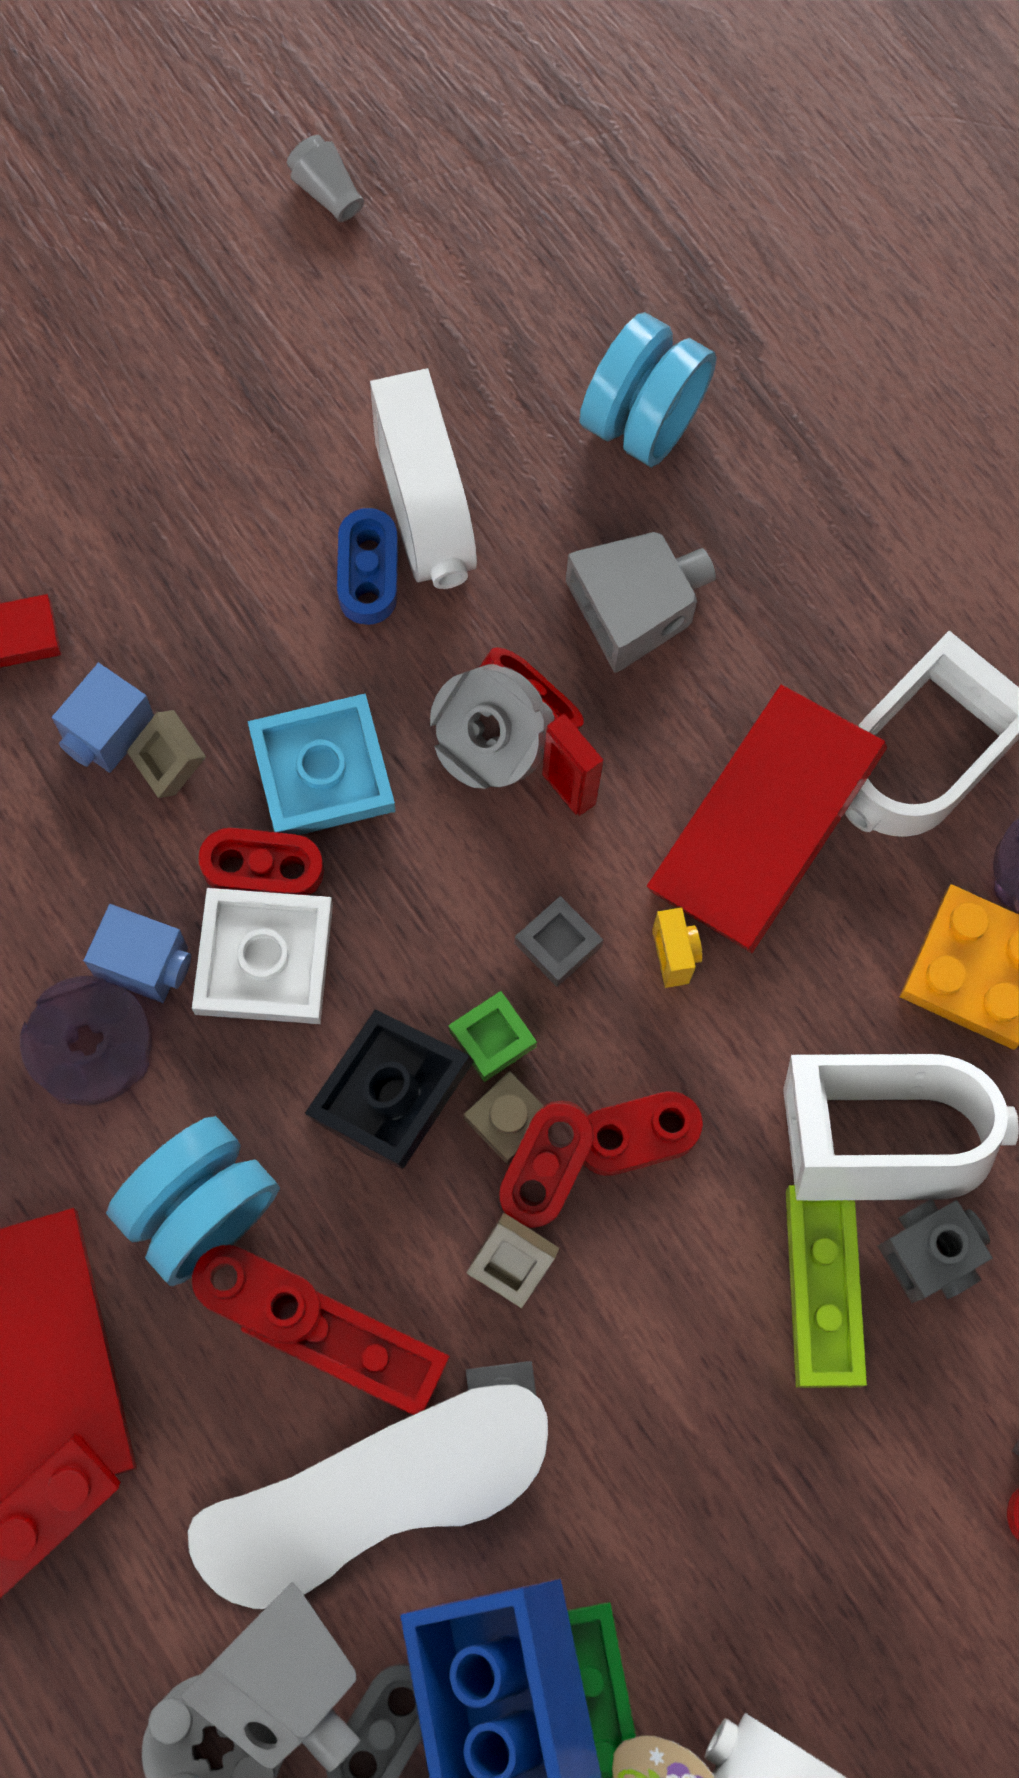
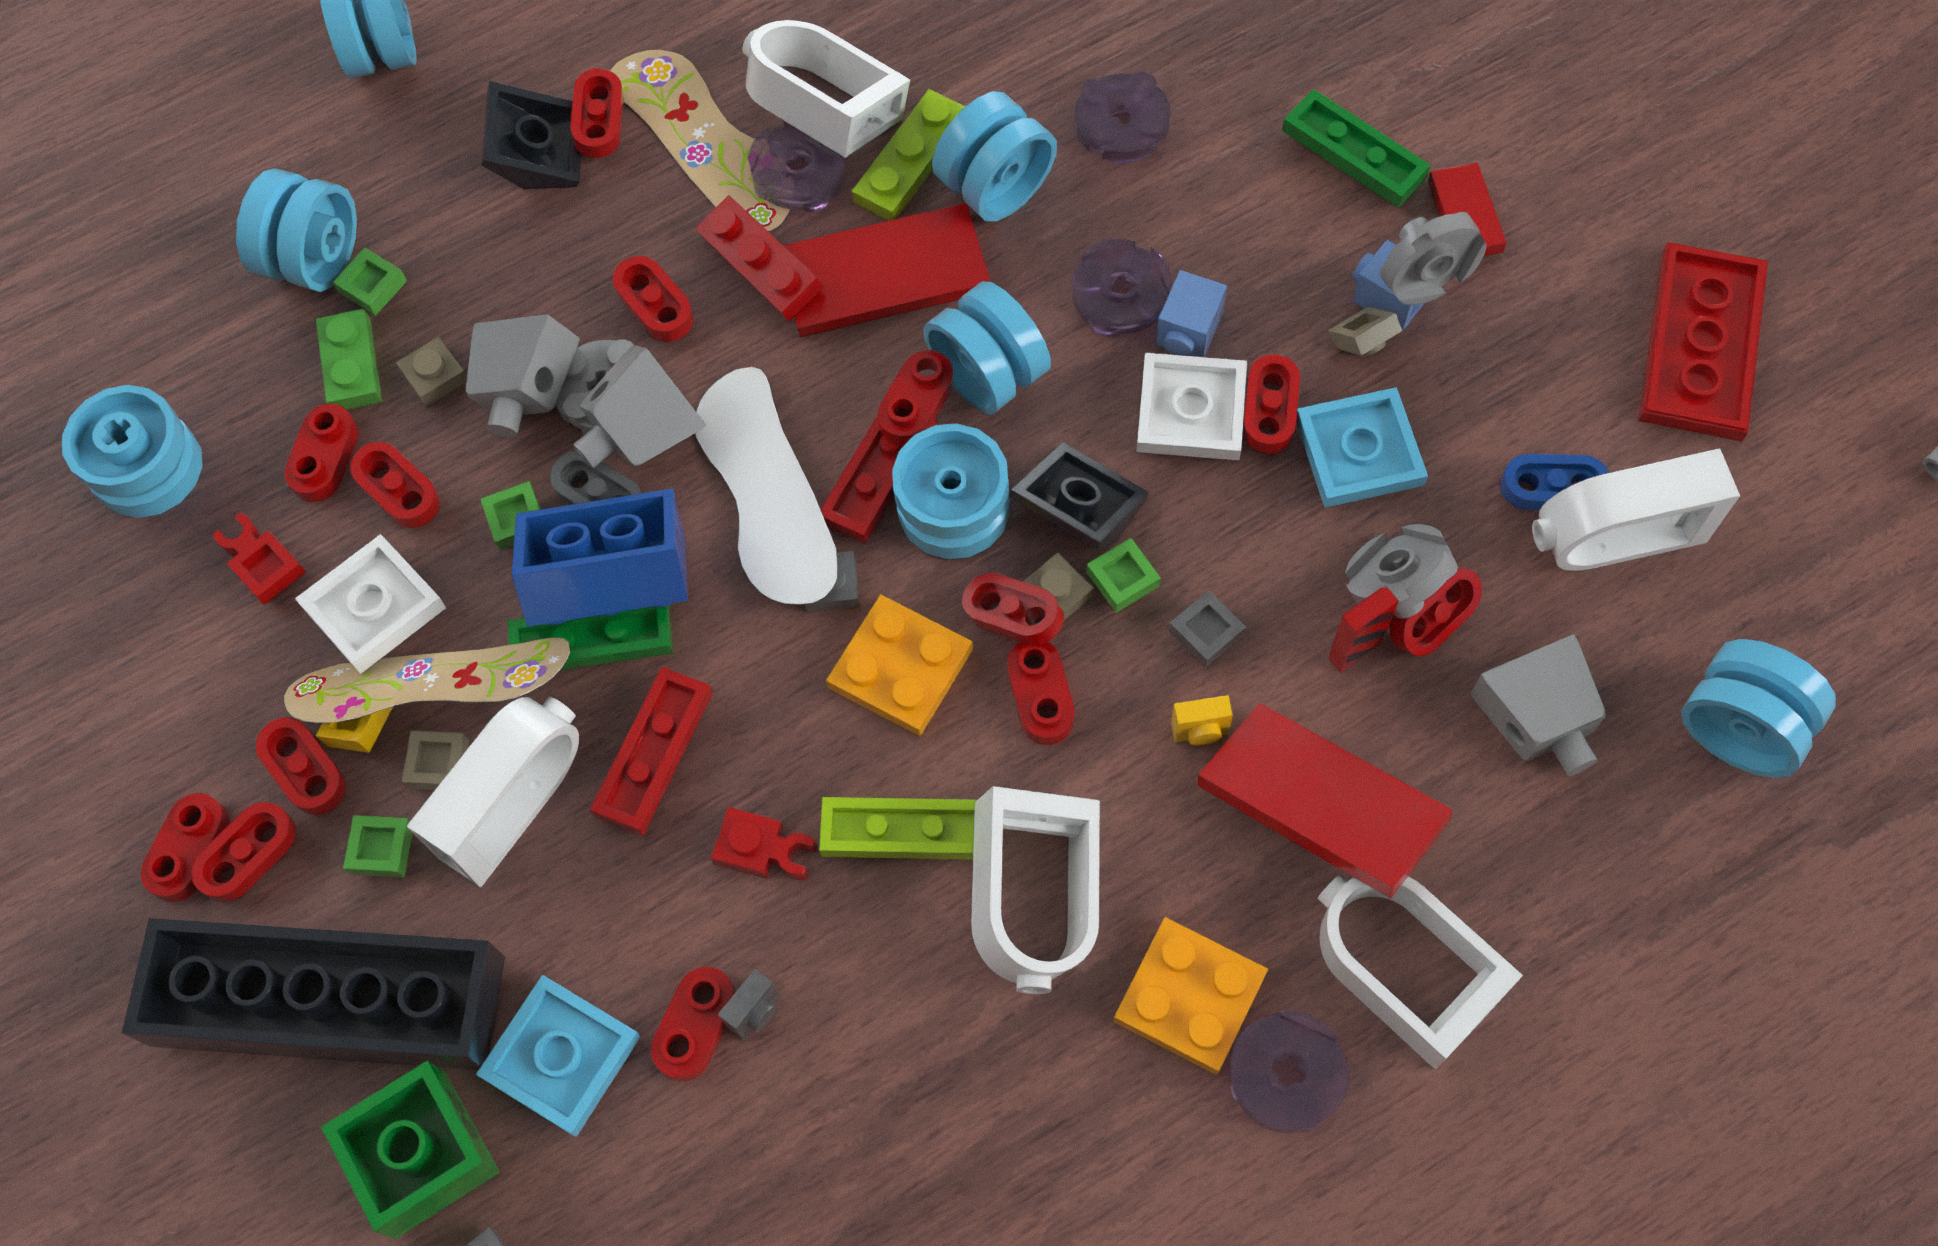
camera: 100 degrees right, 5 degrees down
dark tan plate [466,1213,559,1308] -> none
dark grey brick [877,1199,993,1303] -> none
none -> red plate [590,667,713,836]
none -> red plate [613,256,694,342]
none -> red plate [711,807,817,880]
none -> light orange plate [826,594,973,737]
none -> medium azure wheel [892,423,1010,559]
none -> light grey plate [1379,212,1486,305]
none -> red tile [1638,242,1768,441]

